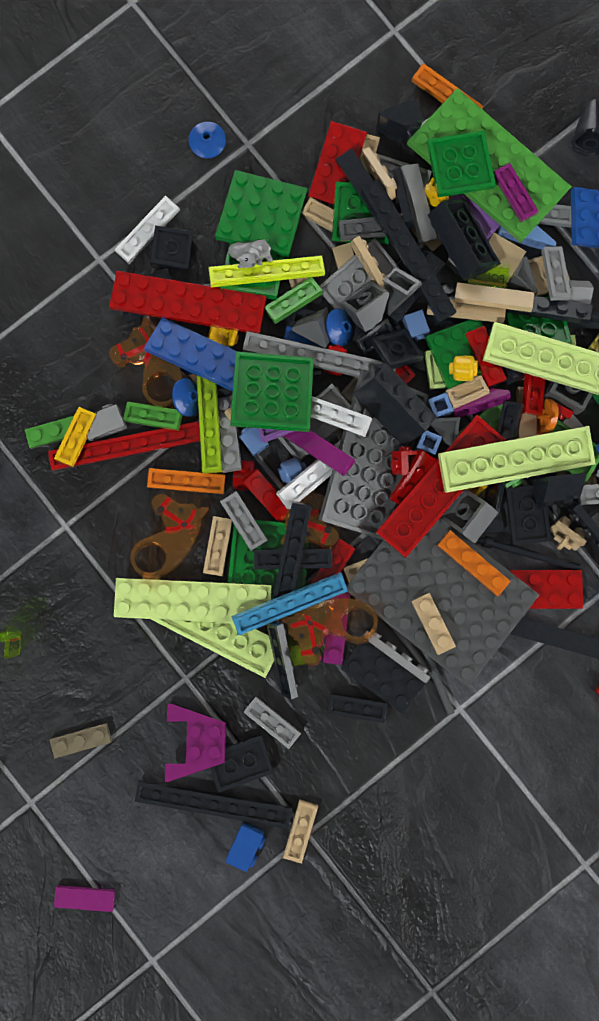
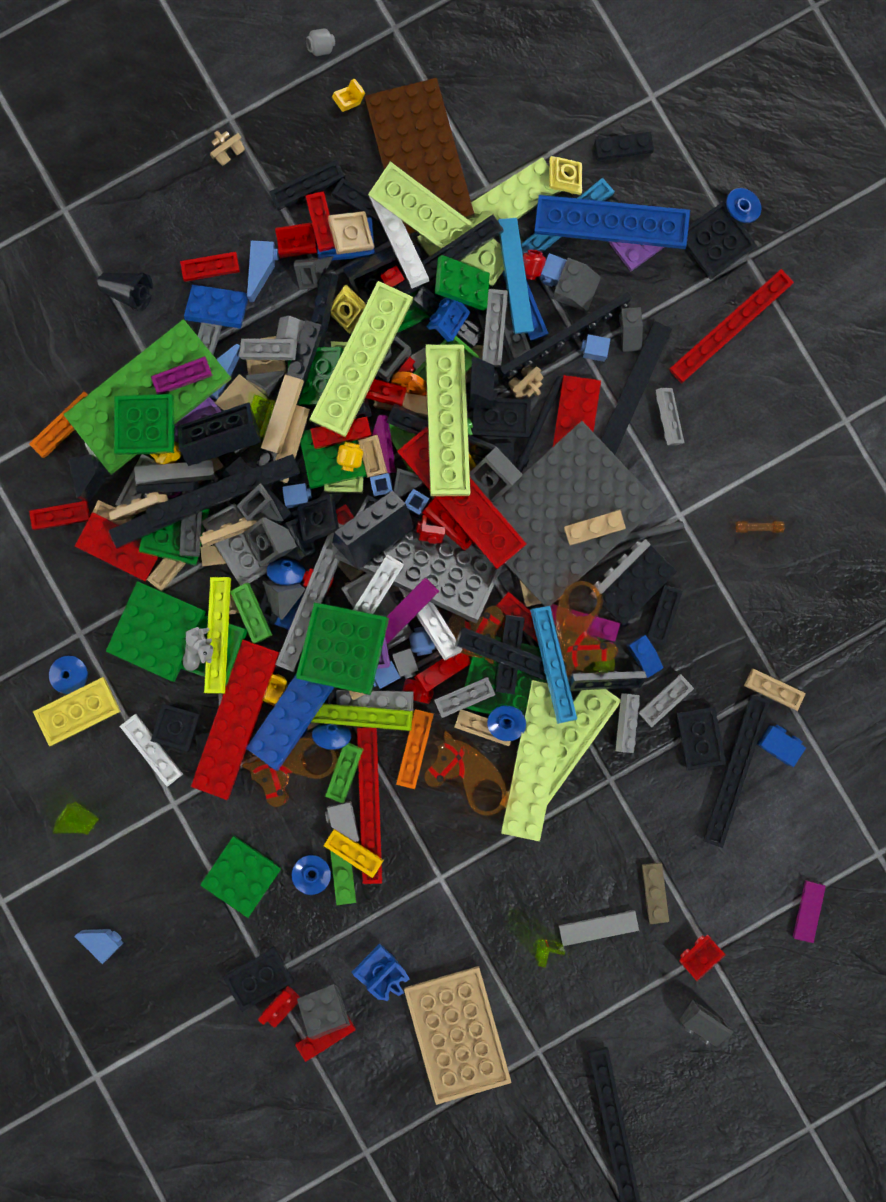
camera: 80 degrees left, 0 degrees up
magenta wing [165,704,226,782] -> none
orange plate [437,530,511,596] -> none
none -> red plate [29,501,90,530]
none -> light yellow plate [33,677,121,746]
none -> clear neon green slope [53,802,99,835]
none -> green plate [200,836,282,918]
none -> blue dish [292,855,331,895]
none -> light grey brick [392,648,419,679]
none -> blue dish [487,705,526,741]
none -> light grey tile [559,910,639,946]
none -> light grey plate [615,693,640,753]
none -> blue slope [626,635,663,678]
none -> light grey plate [656,388,684,445]
none -> red bracket [679,935,726,981]
none -> clear orange bar [736,521,784,533]

